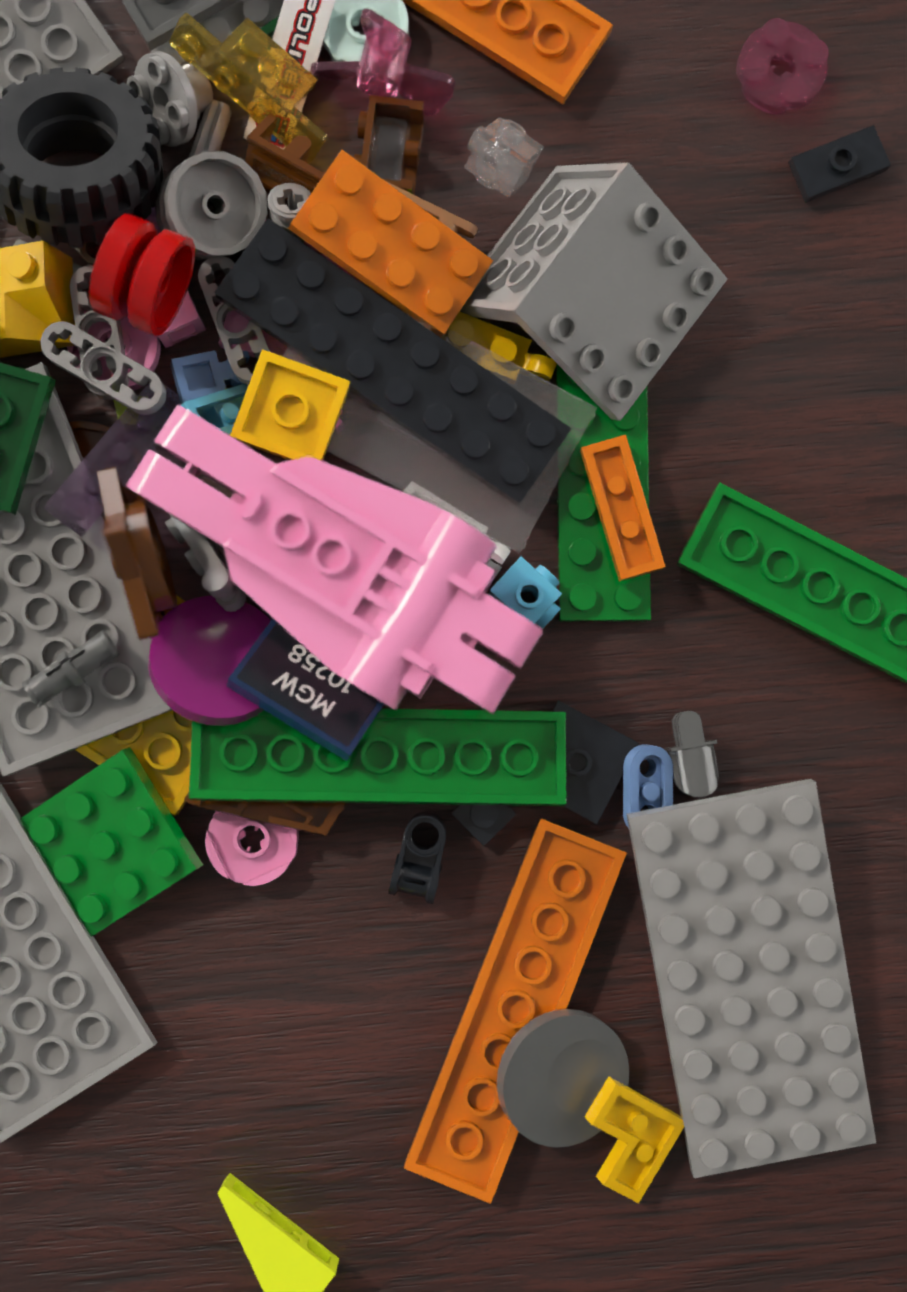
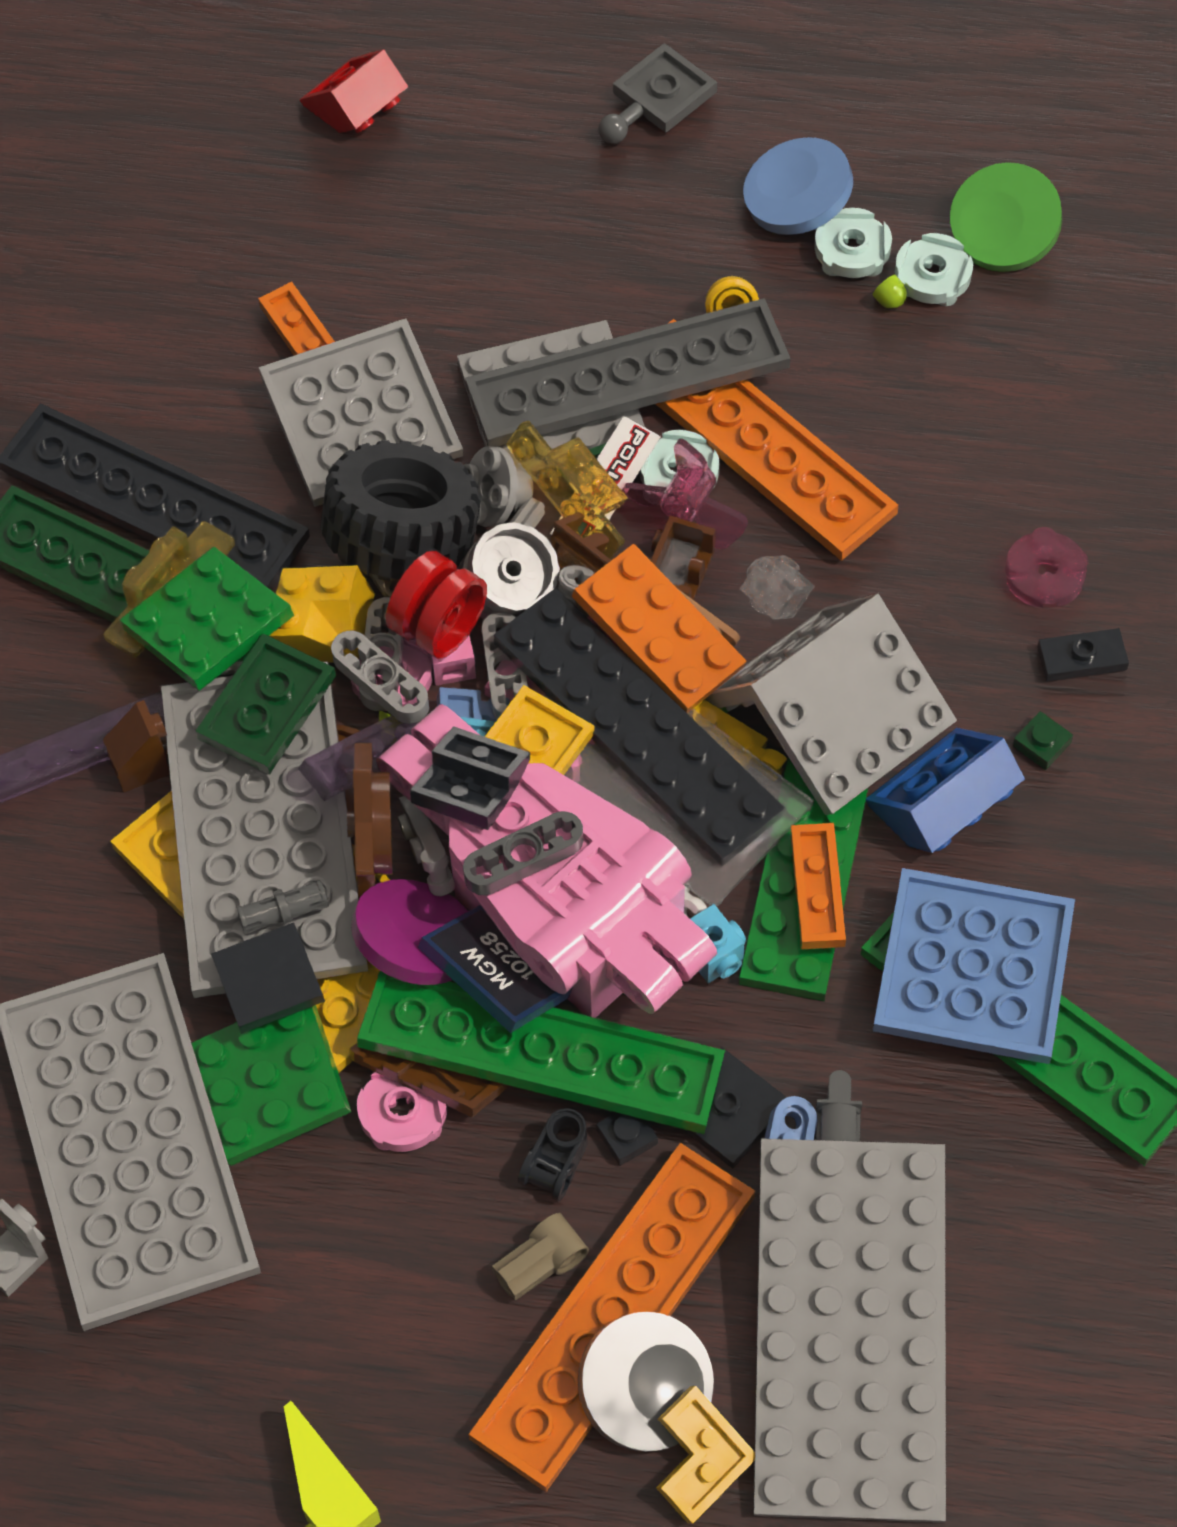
camera: 15 degrees right, 25 degrees down
none -> black tile [211,922,325,1034]
none -> black slope [410,726,530,830]
none -> dark grey beam [463,811,584,895]
none -> dark tan piece [492,1213,589,1301]
none -> blue slope [866,728,1025,853]
none -> medium blue plate [873,868,1075,1064]
none -> dark green plate [1013,711,1073,770]

